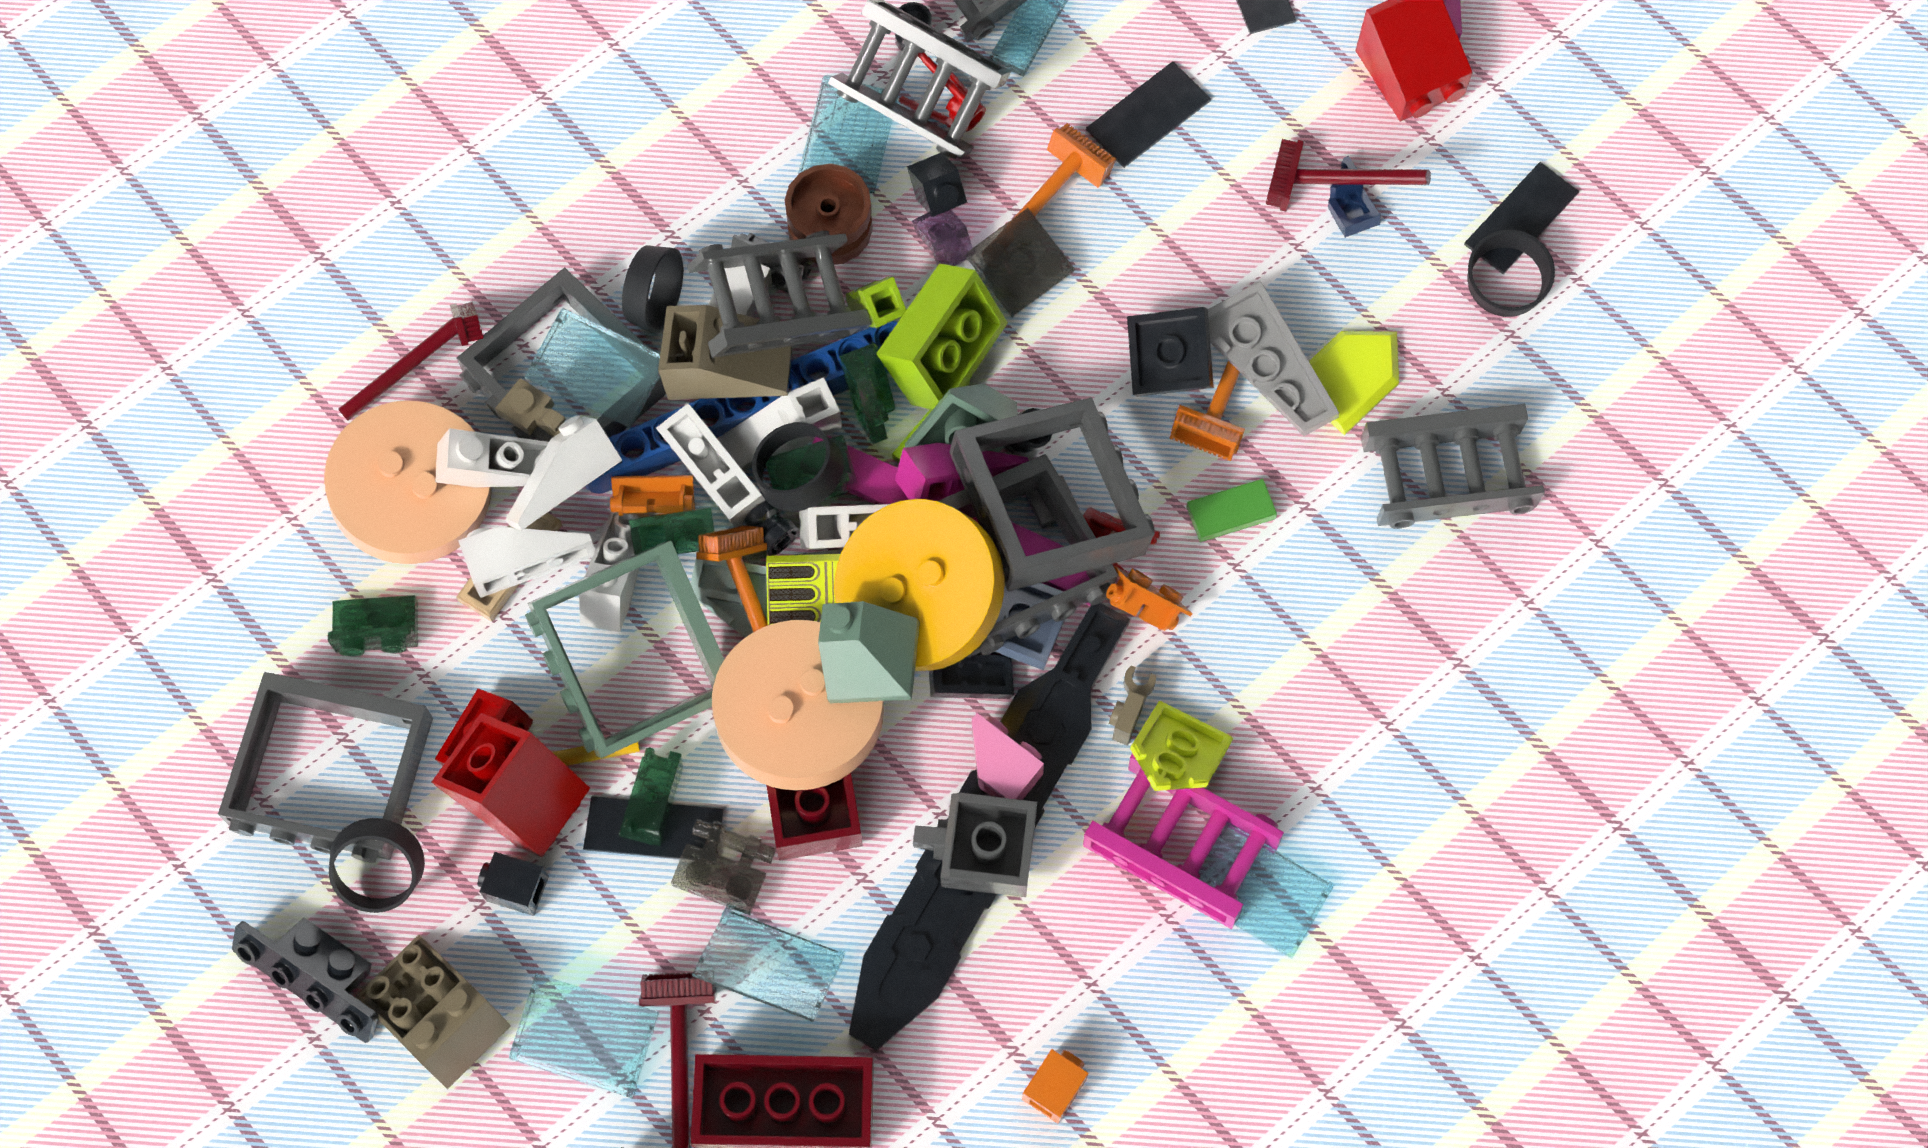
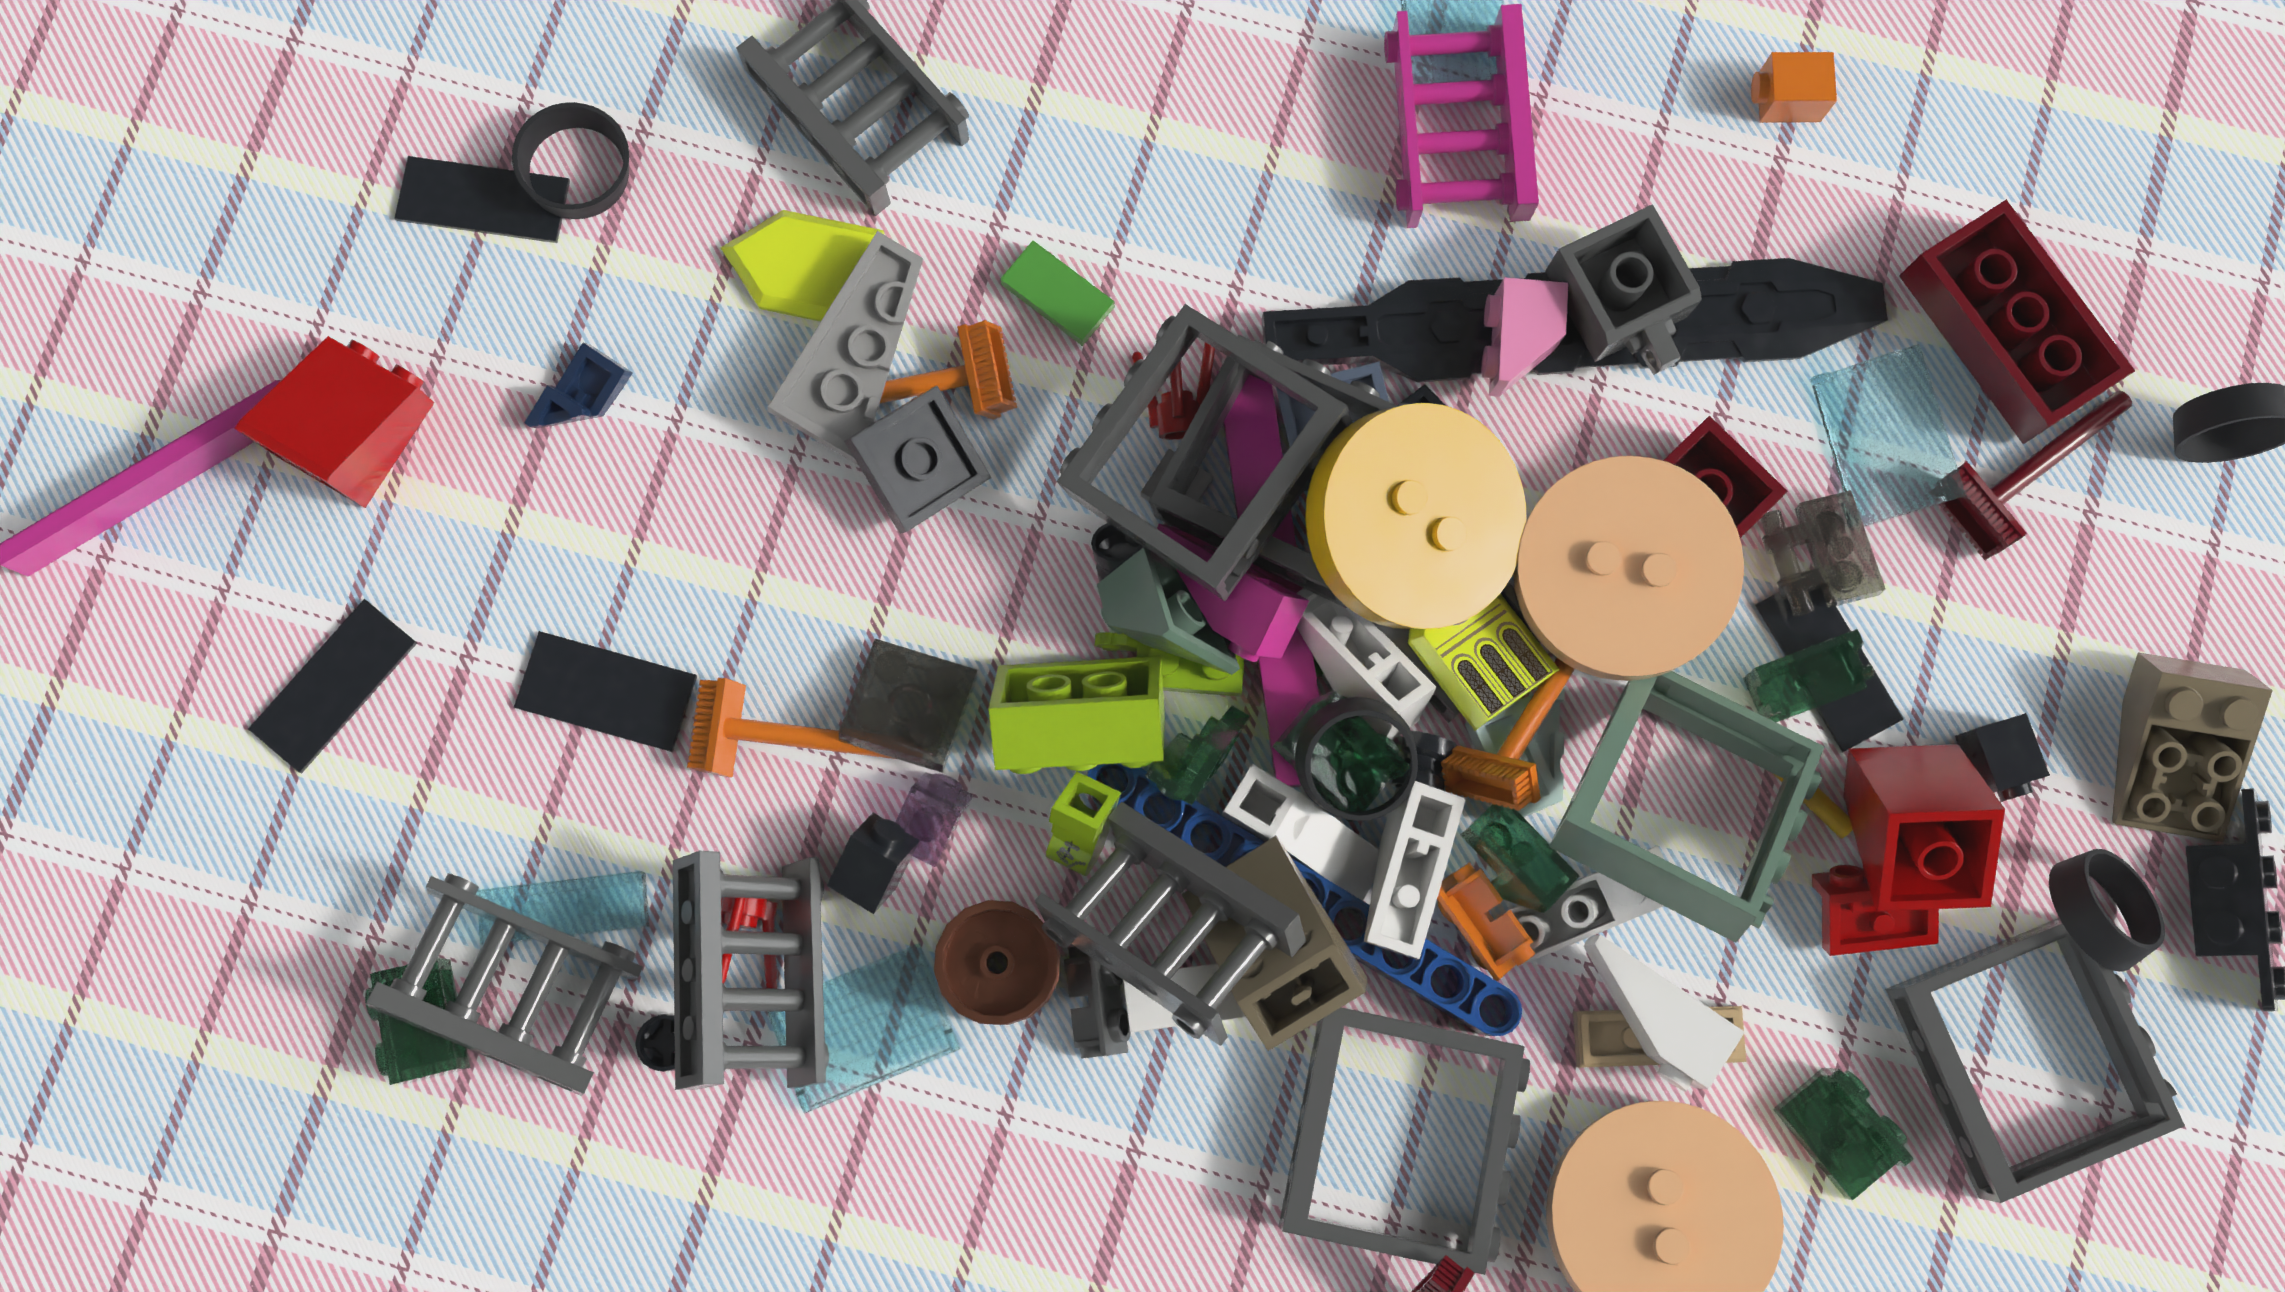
camera: 125 degrees left, 10 degrees up
white slope [435,428,549,487] -> none
dark tan plate [495,378,566,437] -> none
white slope [506,415,622,530] -> none
clear light blue piece [509,973,659,1099] -> none
clear light blue piece [524,308,660,428] -> none
black tyre [622,245,684,333] -> none
sand green slope [818,601,920,704] -> none
orange hinge [1106,566,1193,631] -> none
dark tan plate [1108,665,1156,746] -> none
neon yellow tile [1130,701,1234,791] -> none
dark red piece [1266,139,1431,212] -> none

